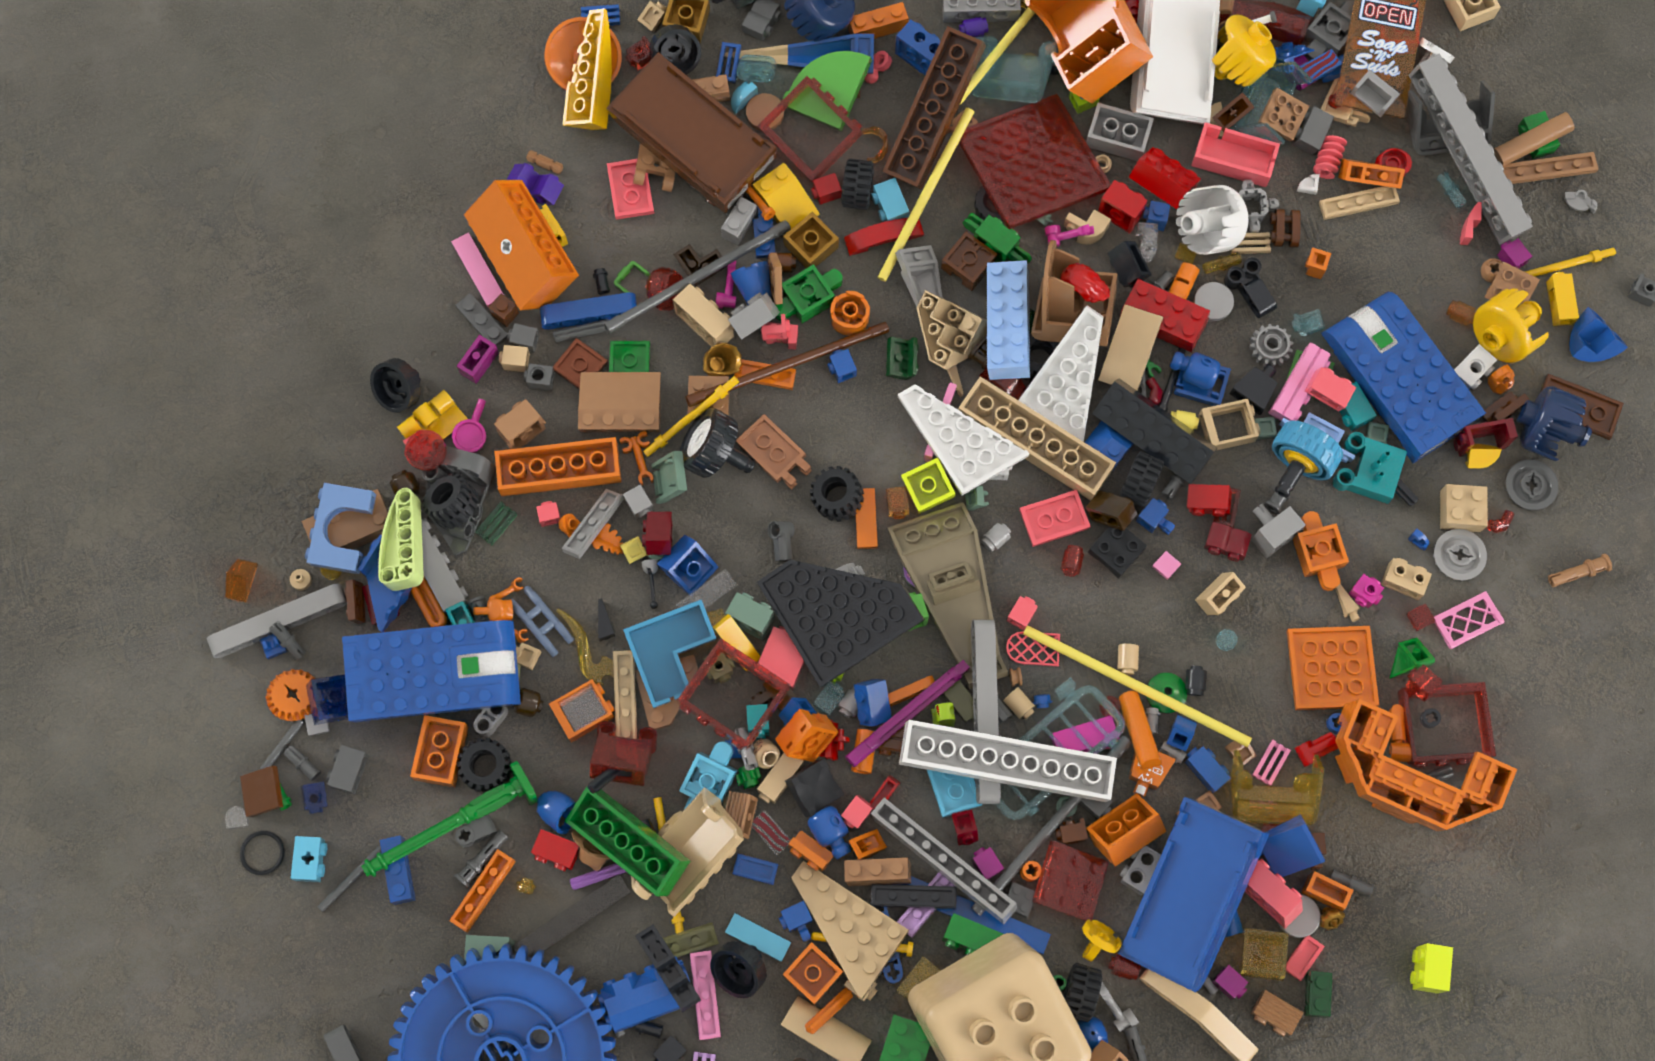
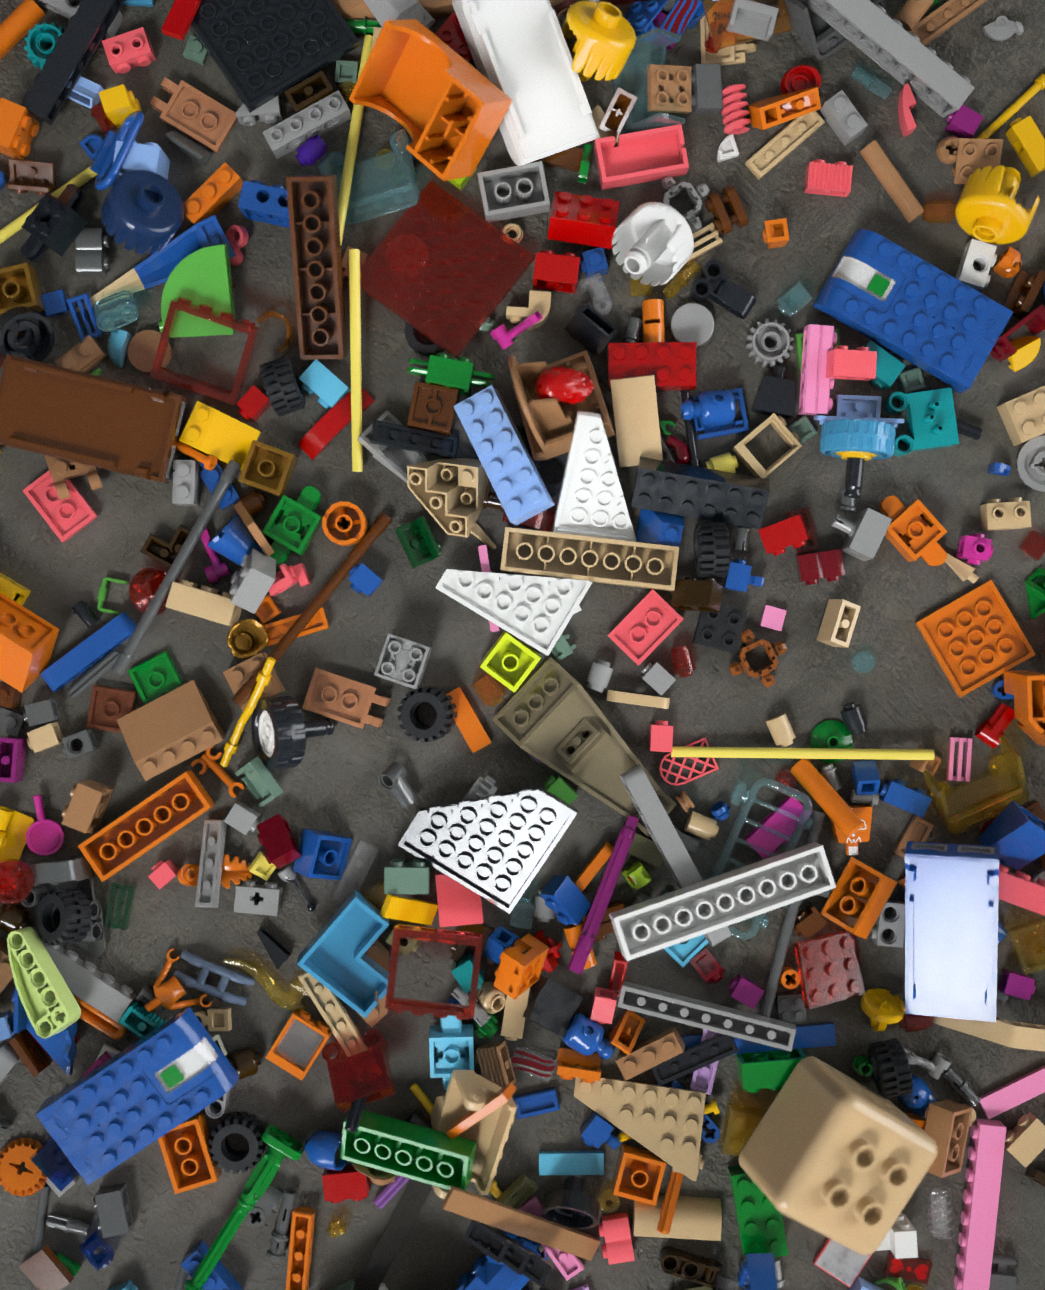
camera: 25 degrees left, 15 degrees up
none -> blue tile [41,289,70,318]
none -> light grey brick [234,880,283,916]
none -> orange tile [255,595,282,625]
none -> black tile [370,420,458,459]
none -> light grey brick [374,633,433,689]
none -> medium nougat tile [441,1185,601,1261]
none -> orange tile [446,1082,516,1139]
none -> reddish brown slope [537,147,584,172]
none -> green bar [578,144,592,184]
none -> clear yellow plate [598,1190,620,1213]
none -> coral brick [598,1212,635,1265]
none -> tan beam [606,690,670,709]
none -> light grey brick [641,662,676,696]
none -> dark orange piece [728,629,787,688]
none -> coral brick [804,159,853,197]
none -> light grey brick [820,90,868,146]
none -> medium nougat brick [860,140,924,224]

